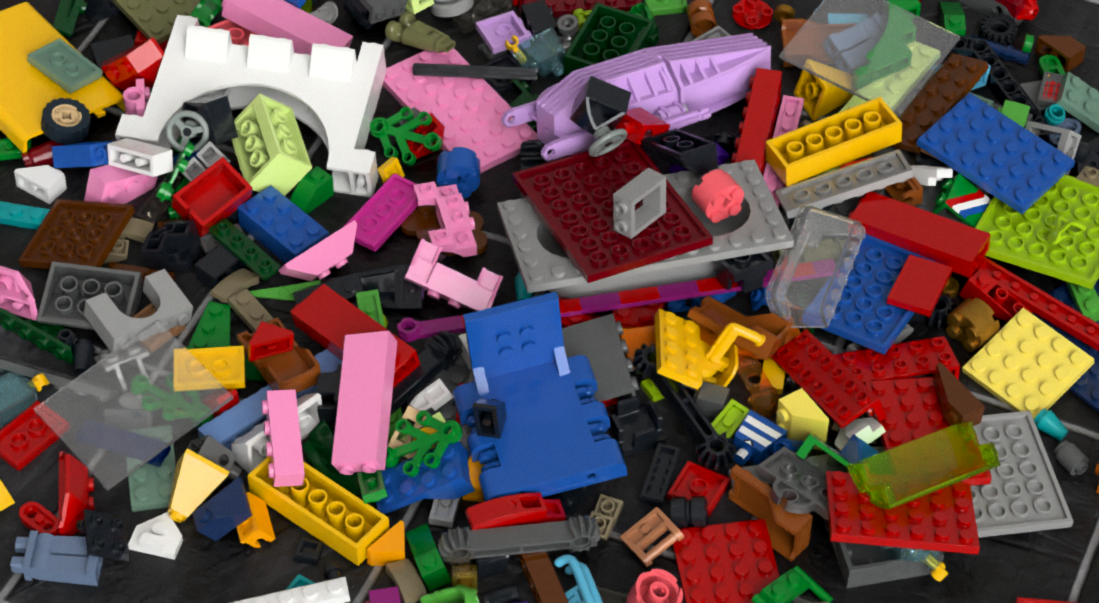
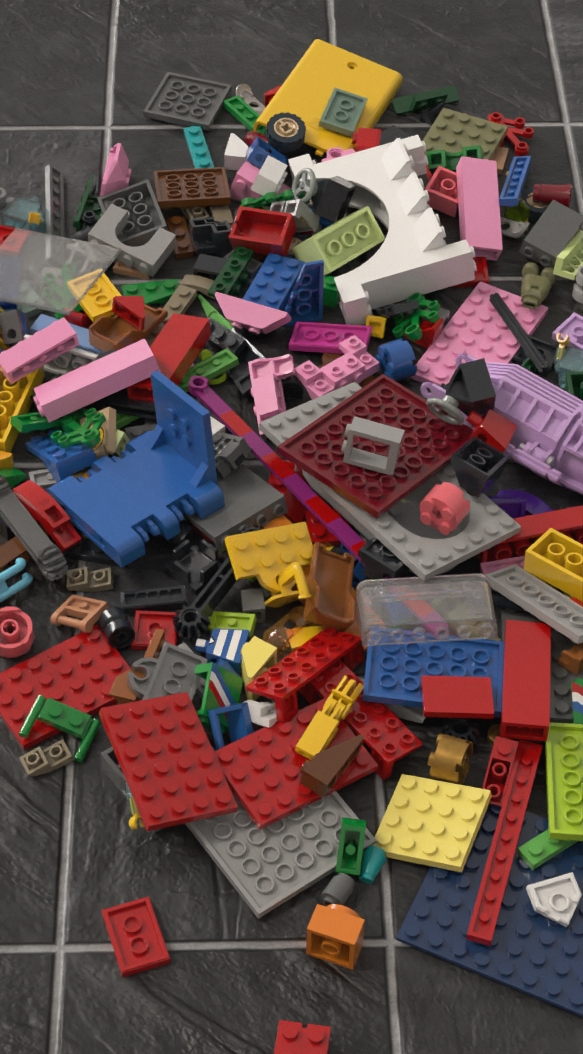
camera: 65 degrees right, 0 degrees up
white plate [410,378,453,411] -> none
black slope [473,399,507,439] -> none
clear neon green cylinder [847,422,1000,509] -> none
none -> blue wedge [285,260,324,327]
none -> yellow arm [295,675,364,760]
none -> green slope [336,817,366,875]
none -> black plate [373,299,419,318]

